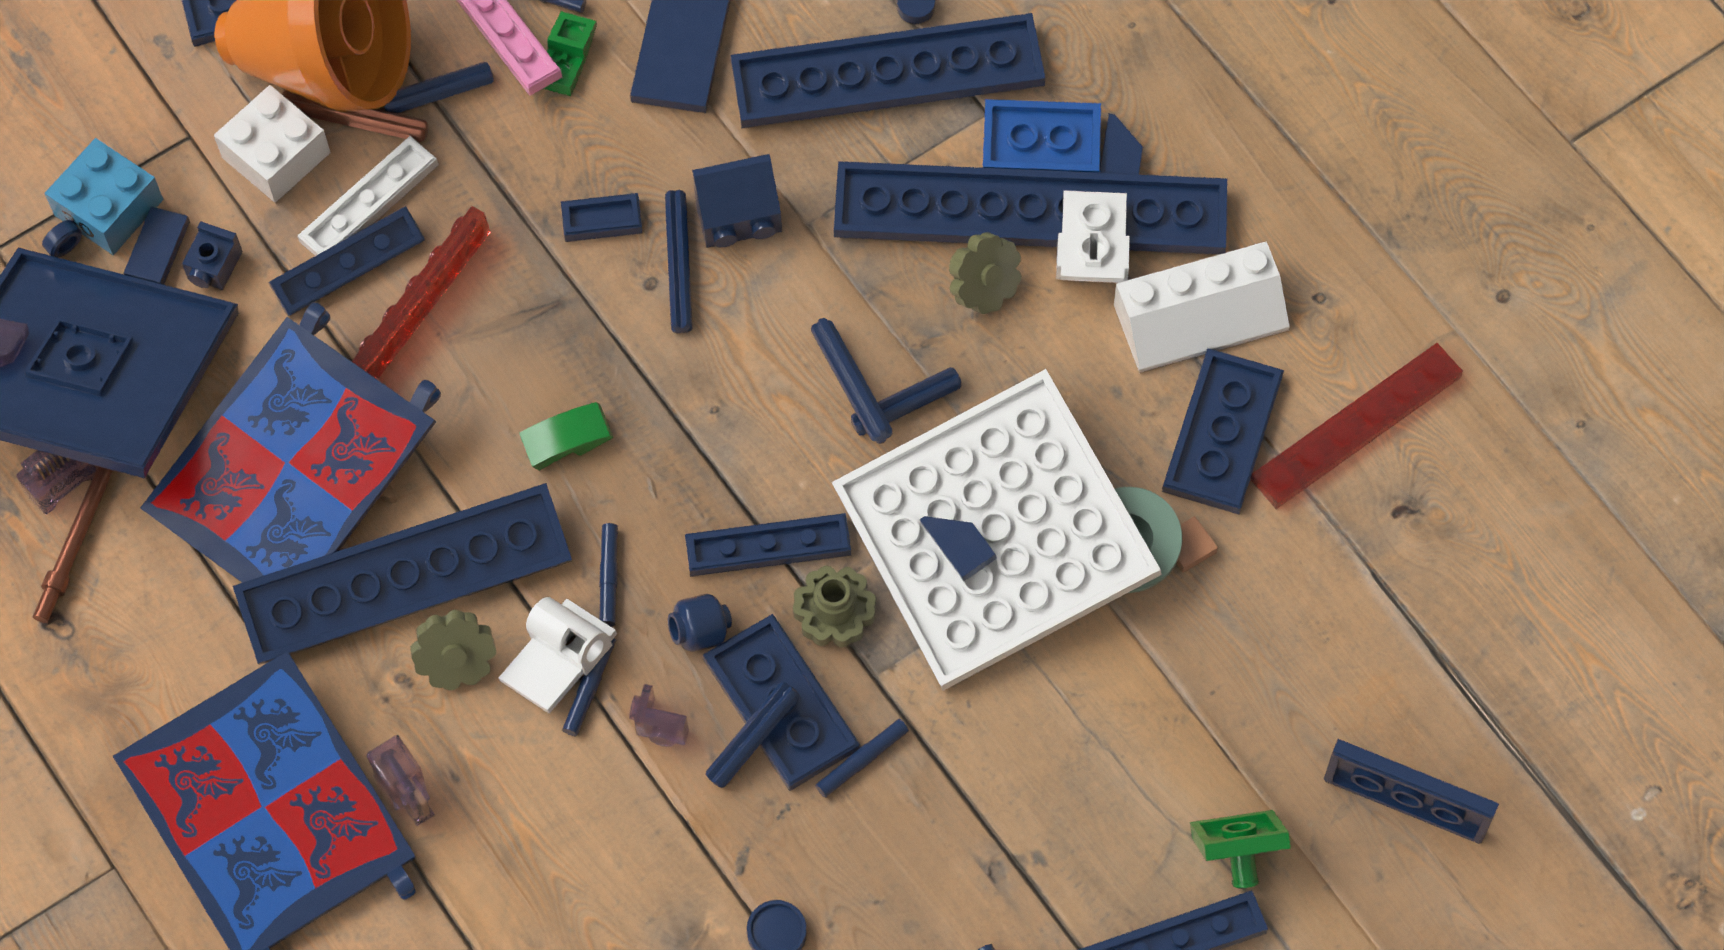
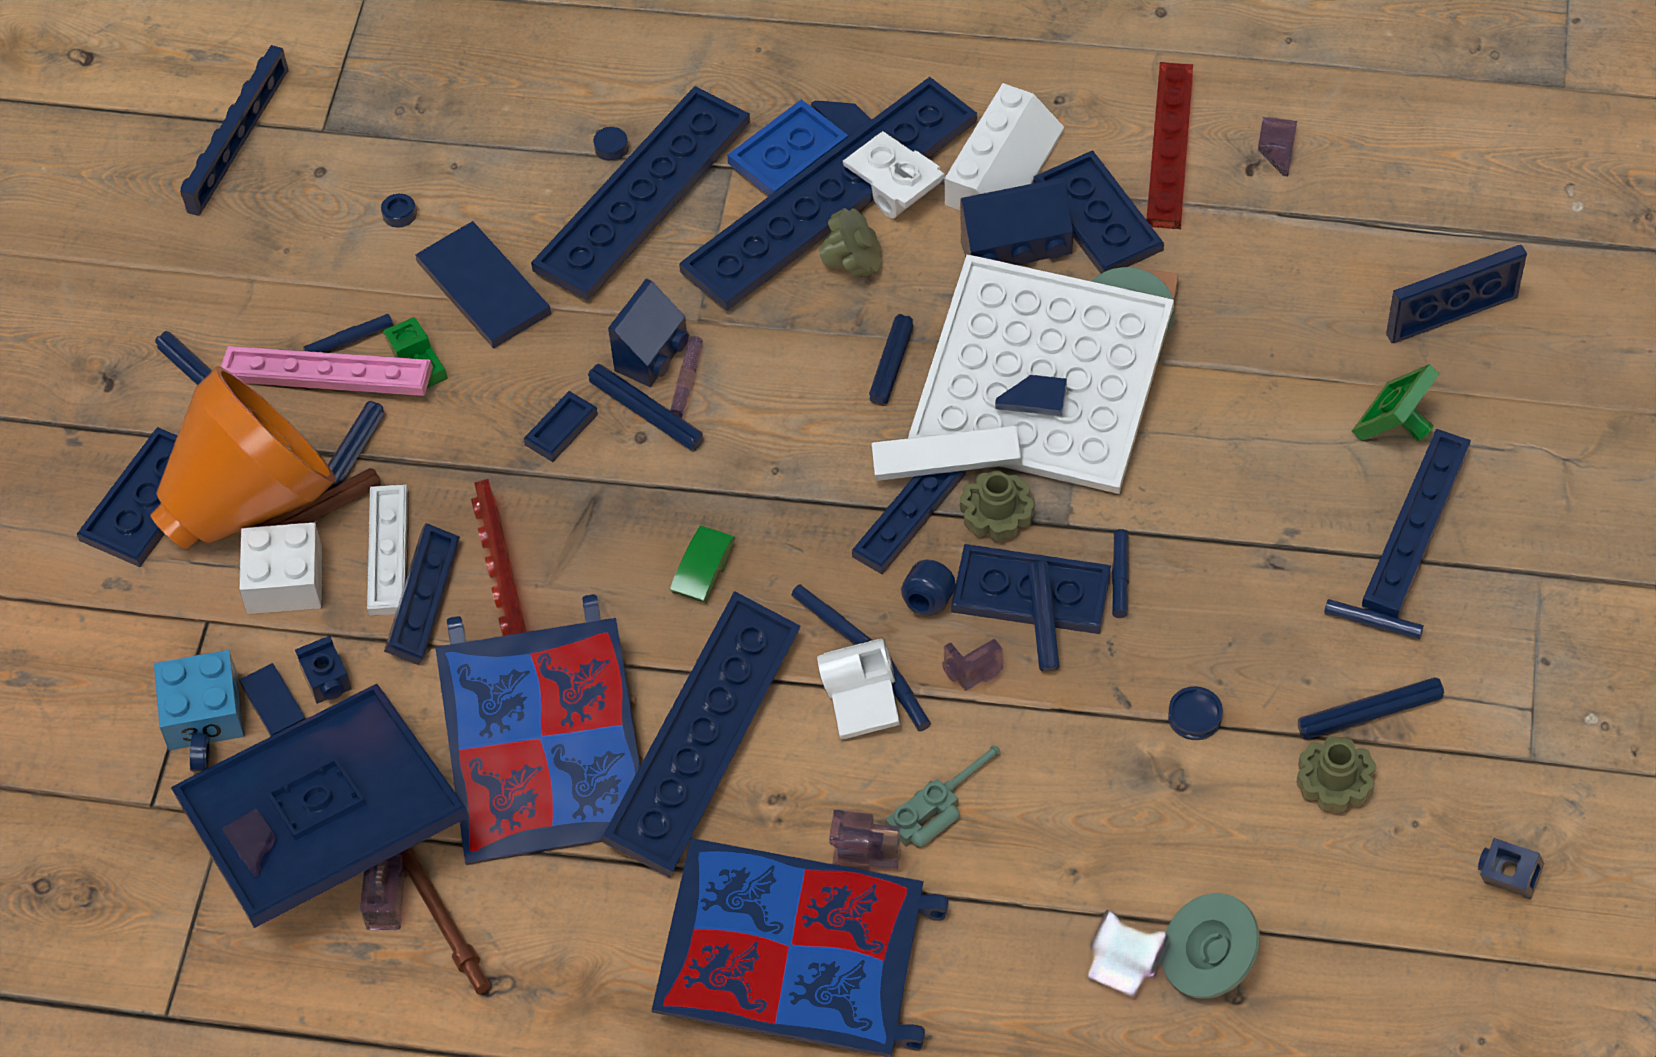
camera: 45 degrees left, 10 degrees down
olive plant [410,610,496,690] -> none
dark blue axle [811,318,893,444] -> none
none -> piece [670,336,703,418]
none -> white tile [871,425,1021,481]
none -> sand green piece [885,746,1000,847]
none -> dark blue slope [960,178,1073,265]
none -> clear purple tile [1258,117,1297,177]

